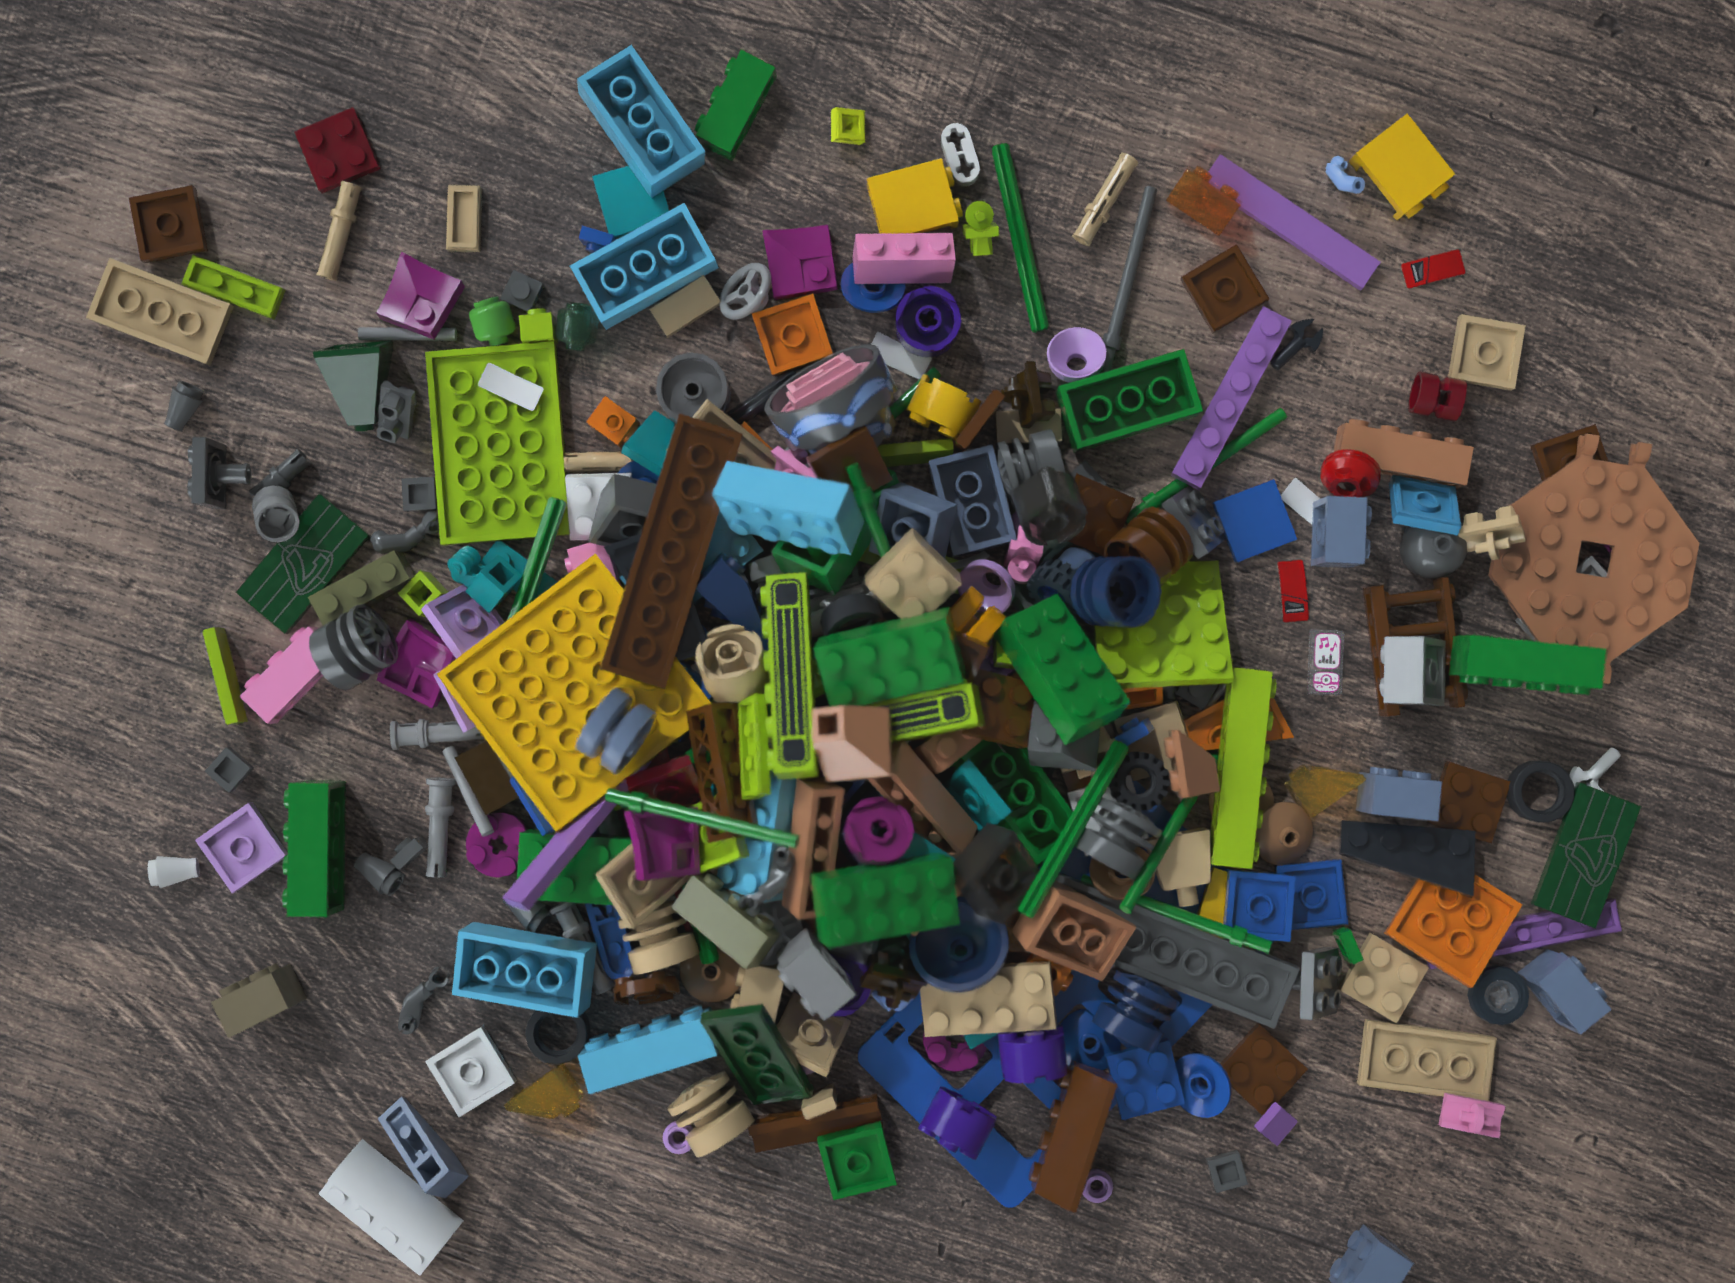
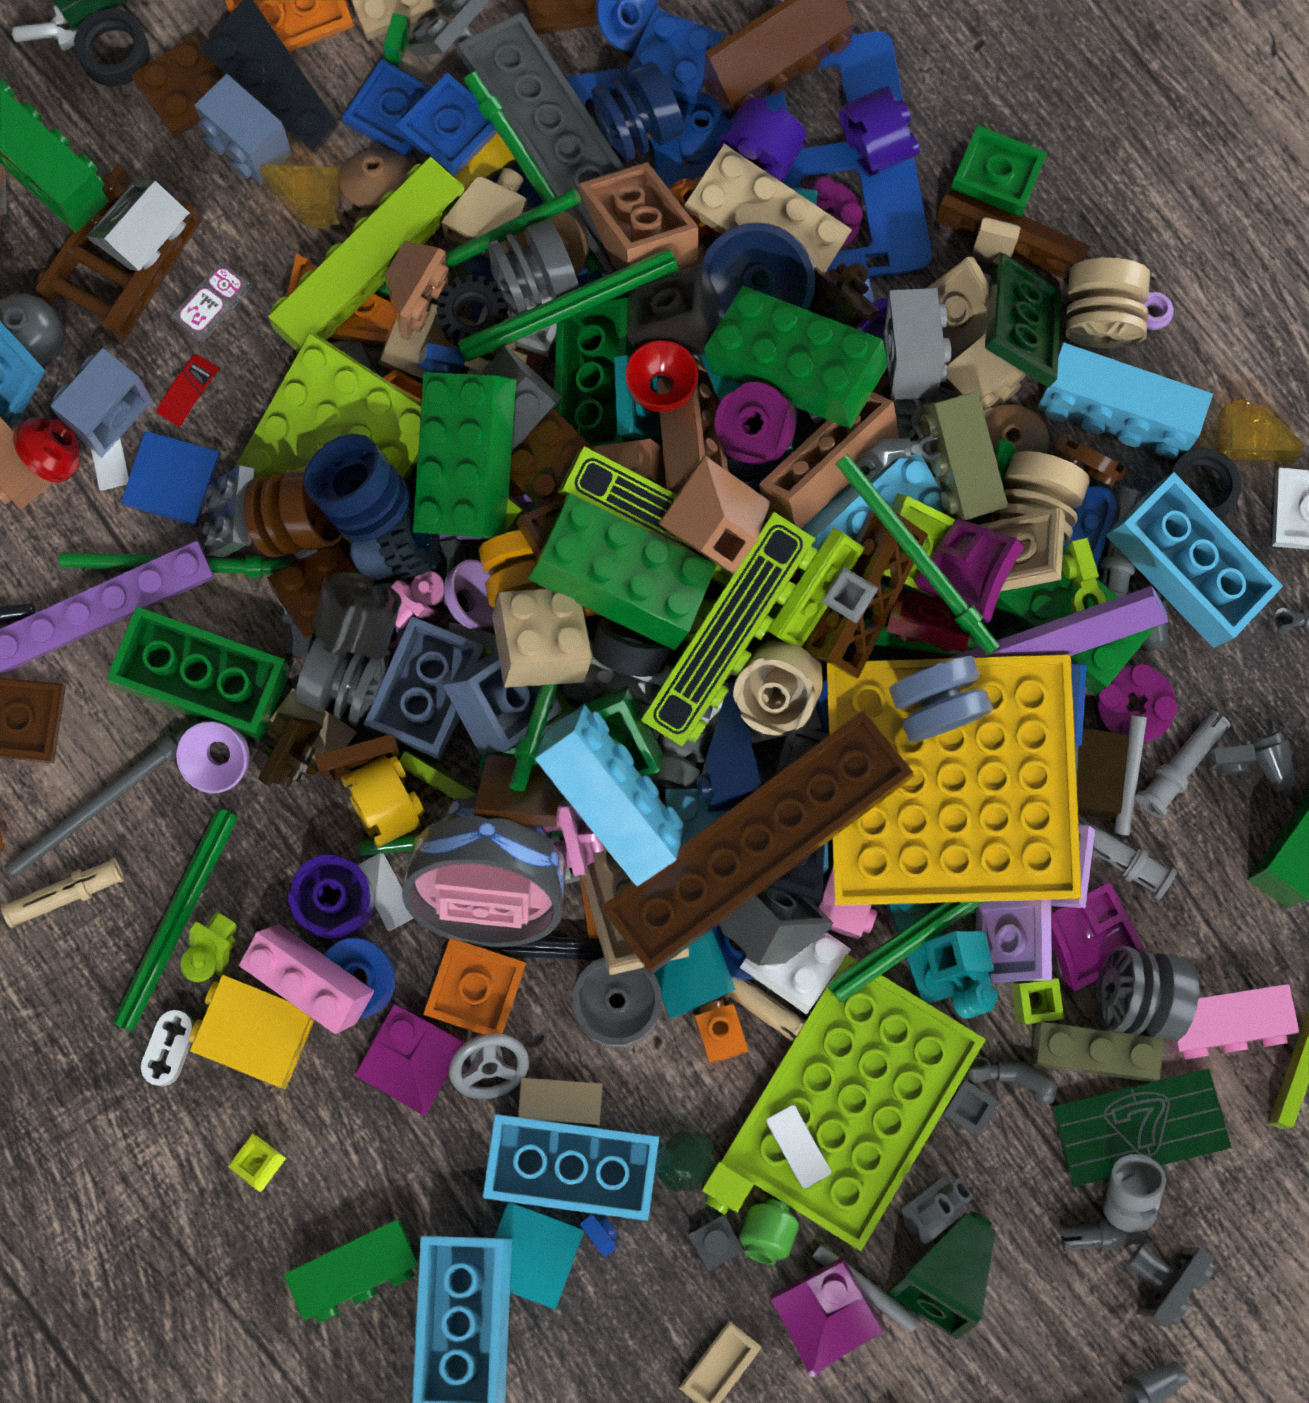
camera: 150 degrees left, 10 degrees down
none -> red piece [625,340,699,412]
none -> light grey slope [822,567,879,623]
none -> lime plate [1062,538,1107,614]

